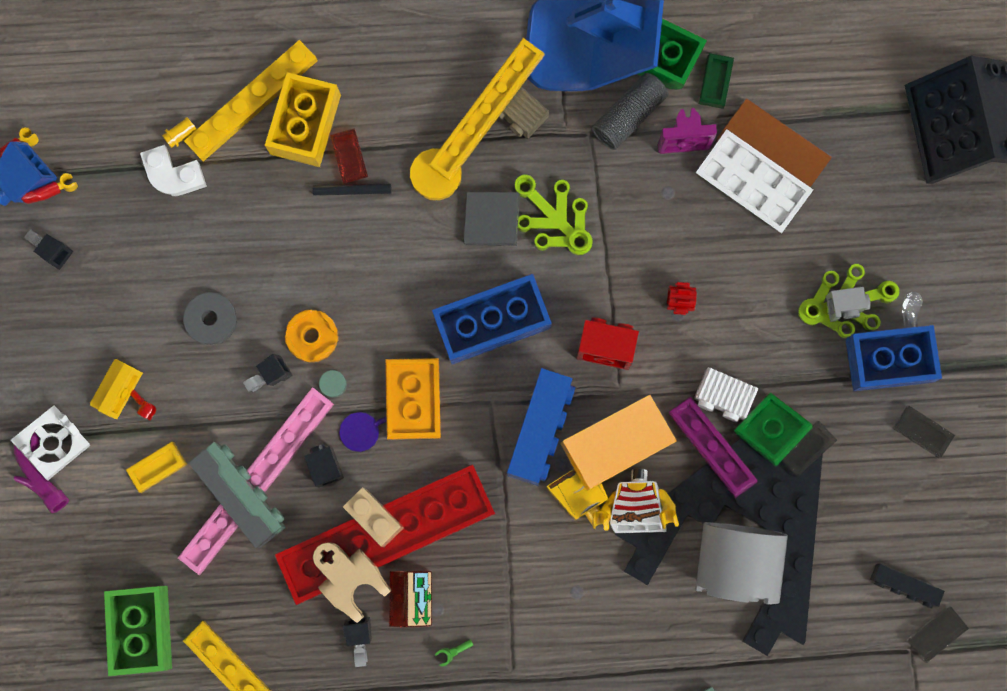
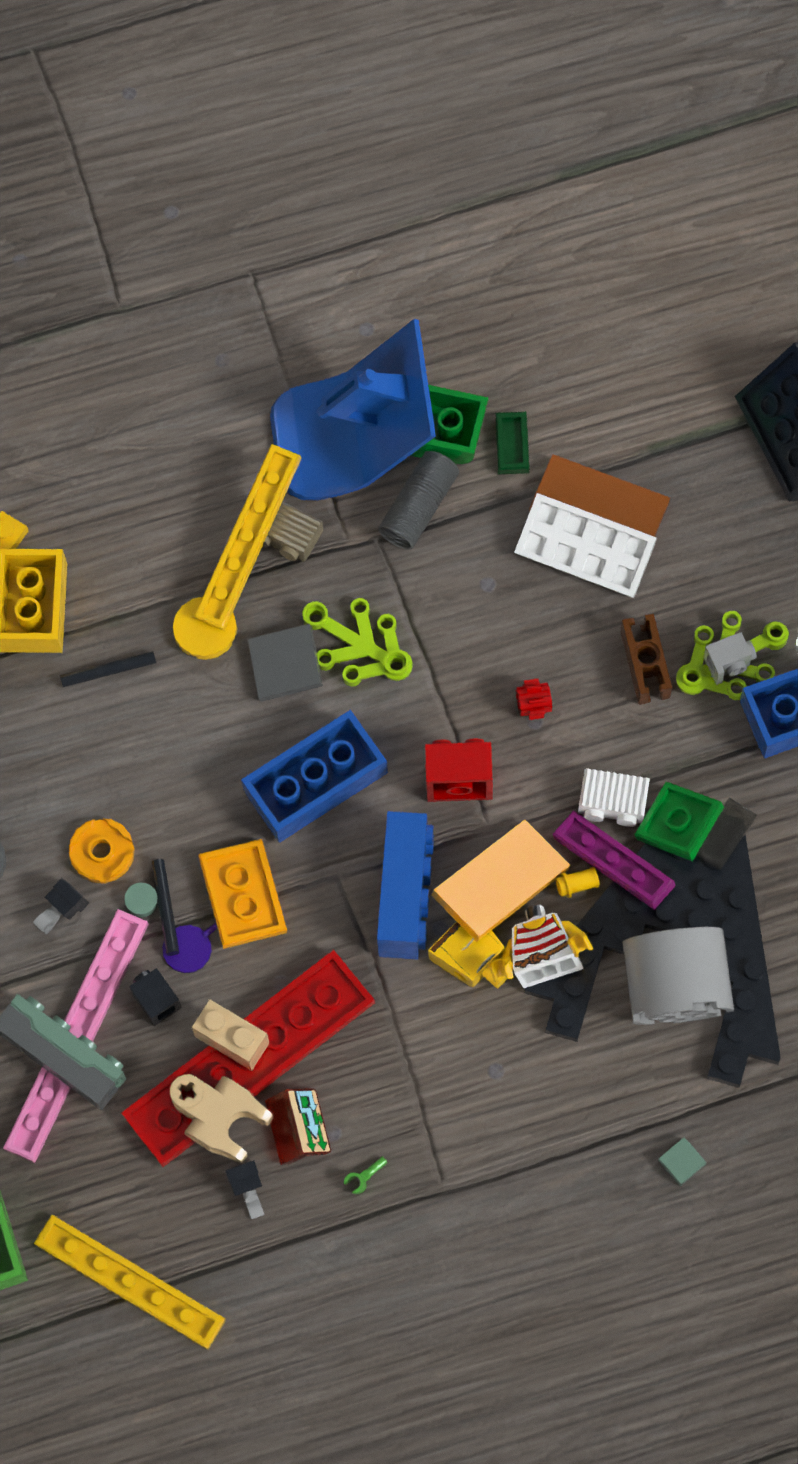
camera: 15 degrees left, 10 degrees down
clear red tile [330,128,368,184] -> none
magenta piece [658,108,717,154] -> none
none -> black bar [151,859,180,956]
none -> yellow pin [555,867,600,898]
none -> reddish brown piece [620,613,672,705]

